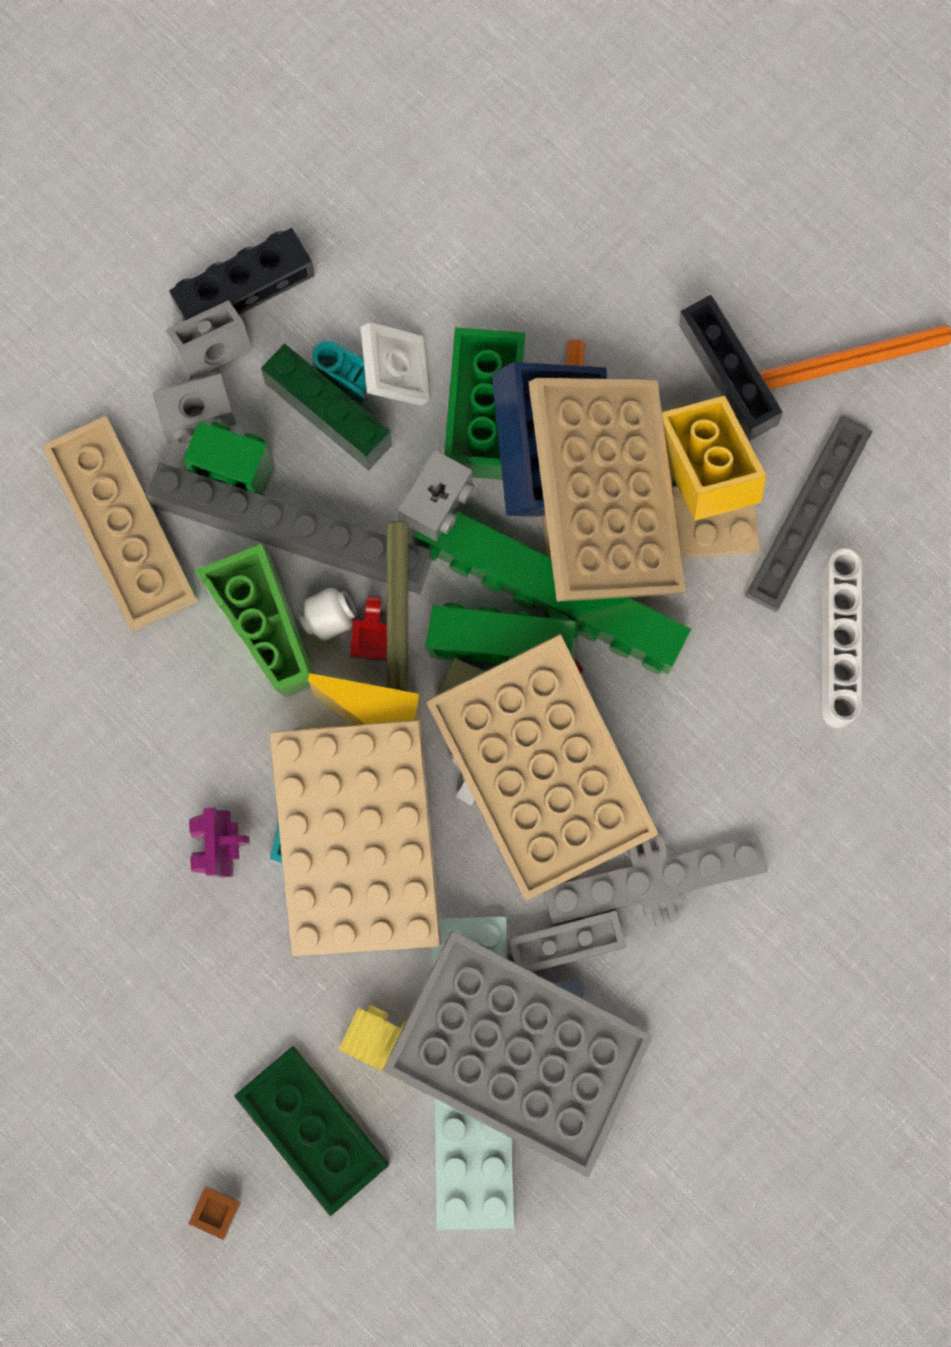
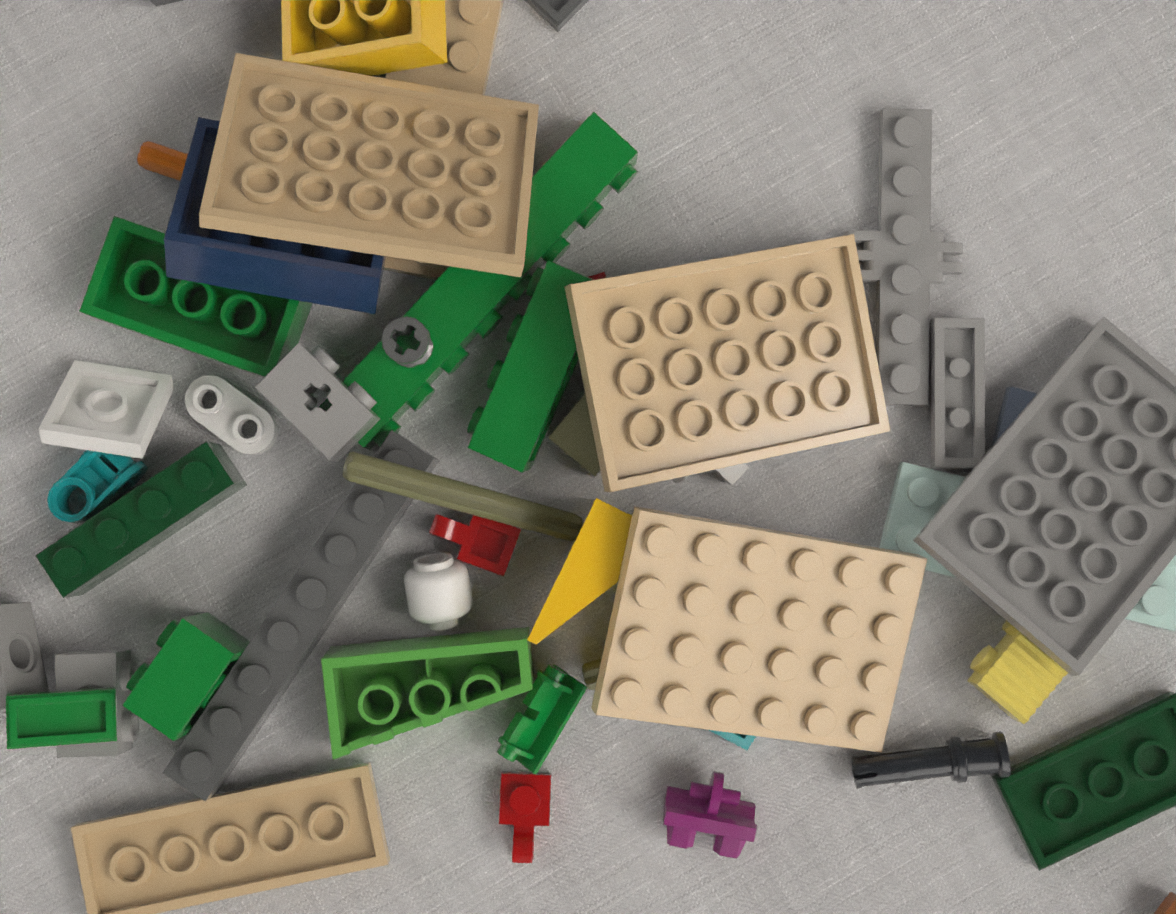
camera: 70 degrees left, 10 degrees up
none -> green tile [6,688,117,749]
none -> white plate [185,375,278,455]
none -> dark grey bush [382,316,434,368]
none -> green hinge [497,664,588,775]
none -> red plate [499,771,552,863]
none -> black pin [851,731,1011,789]

